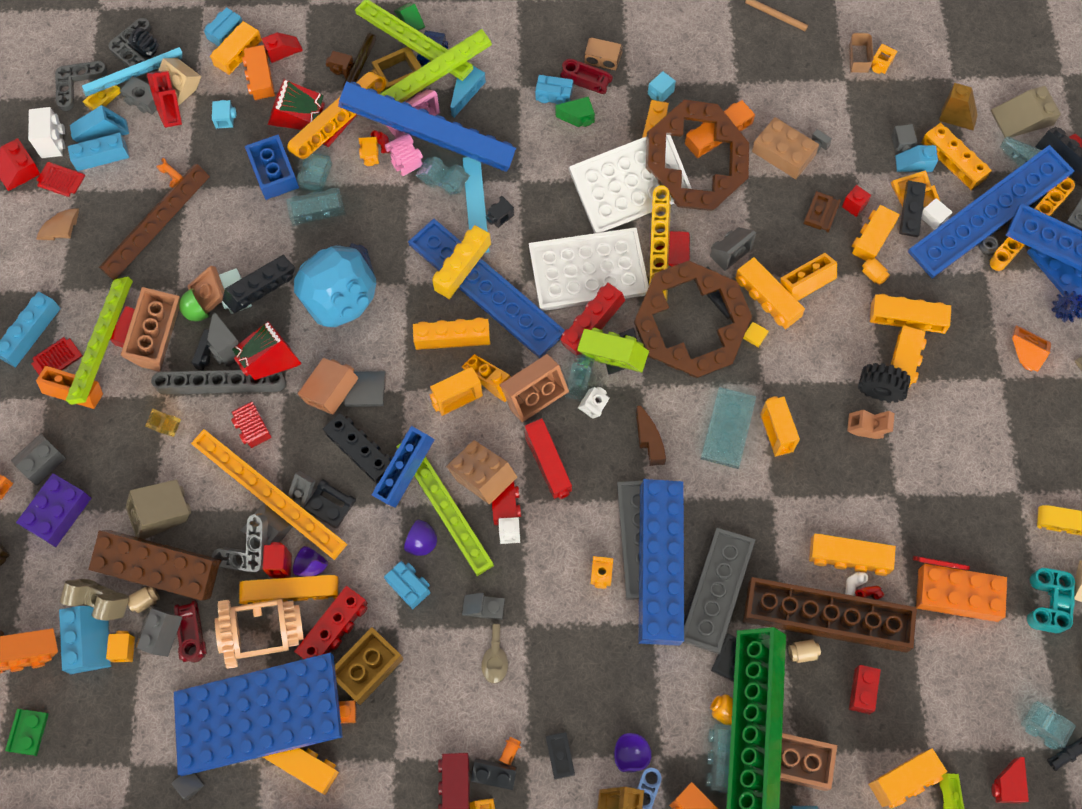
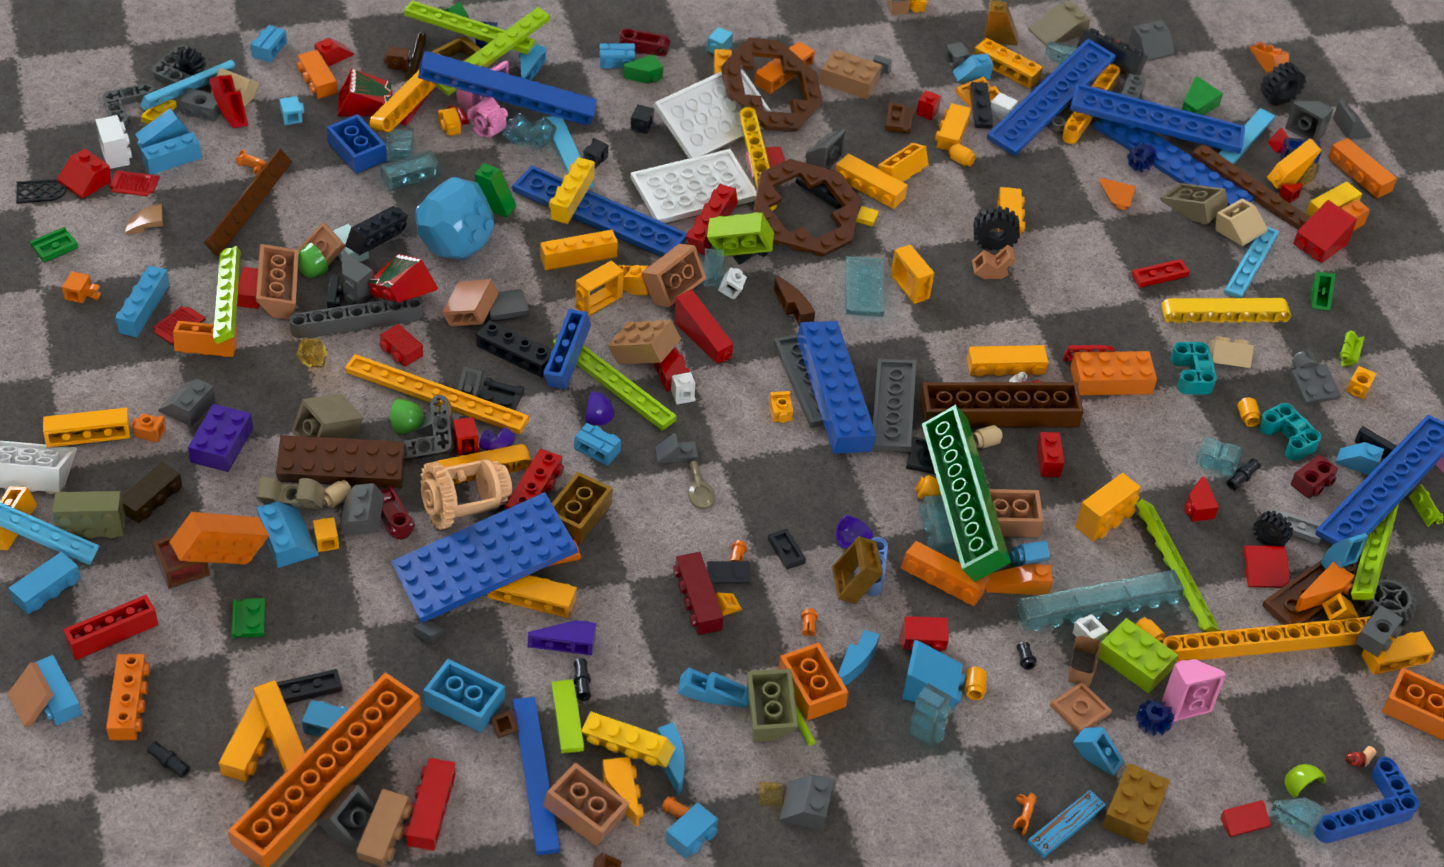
camera: 20 degrees left, 20 degrees down
light orange brick [210,21,262,75] -> none
medium nougat piece [585,38,623,70] -> none
light orange brick [870,294,951,334] -> none
none -> bright green helmet [390,399,424,434]
none -> green slope [474,163,516,218]
none -> black brick [630,104,654,134]
none -> red plate [1131,259,1190,288]

